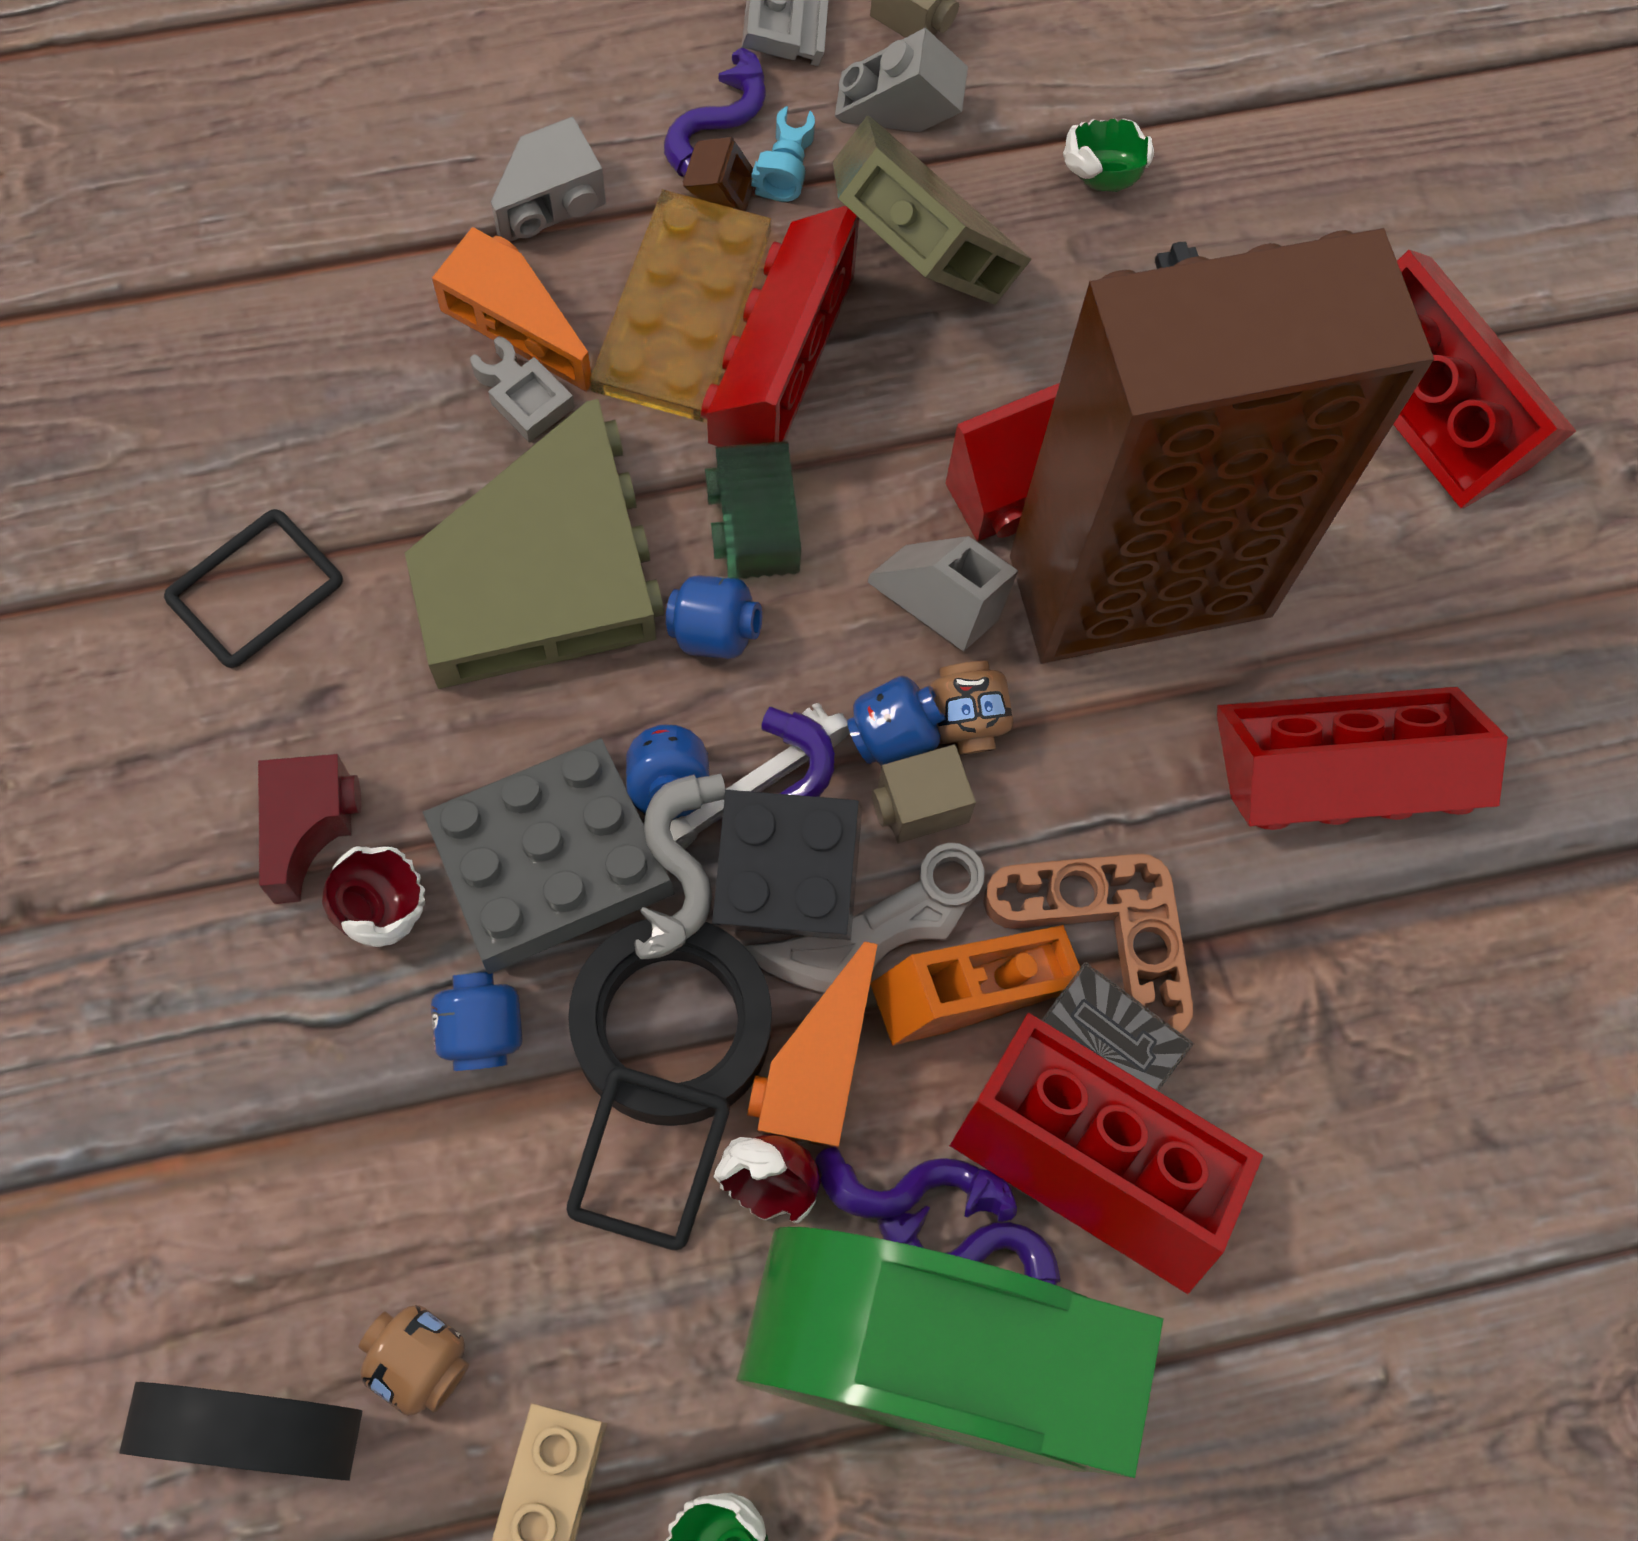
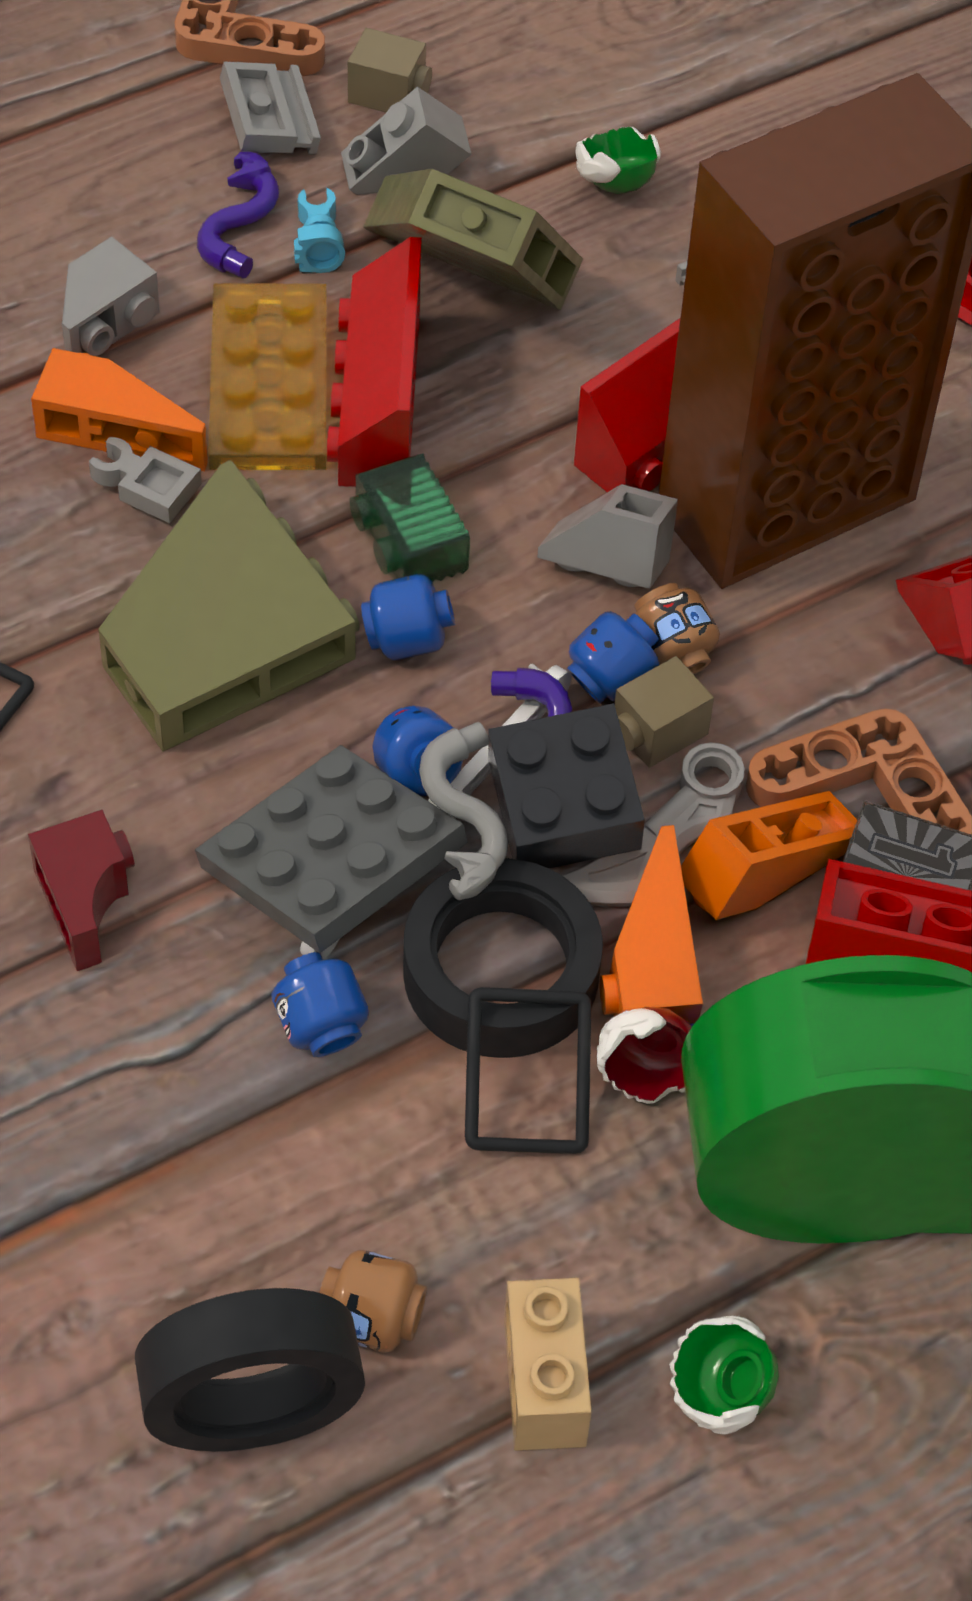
camera: 15 degrees left, 15 degrees down
dark red hair [322,846,425,947] -> none
reddish brown slope [683,137,753,221] -> none

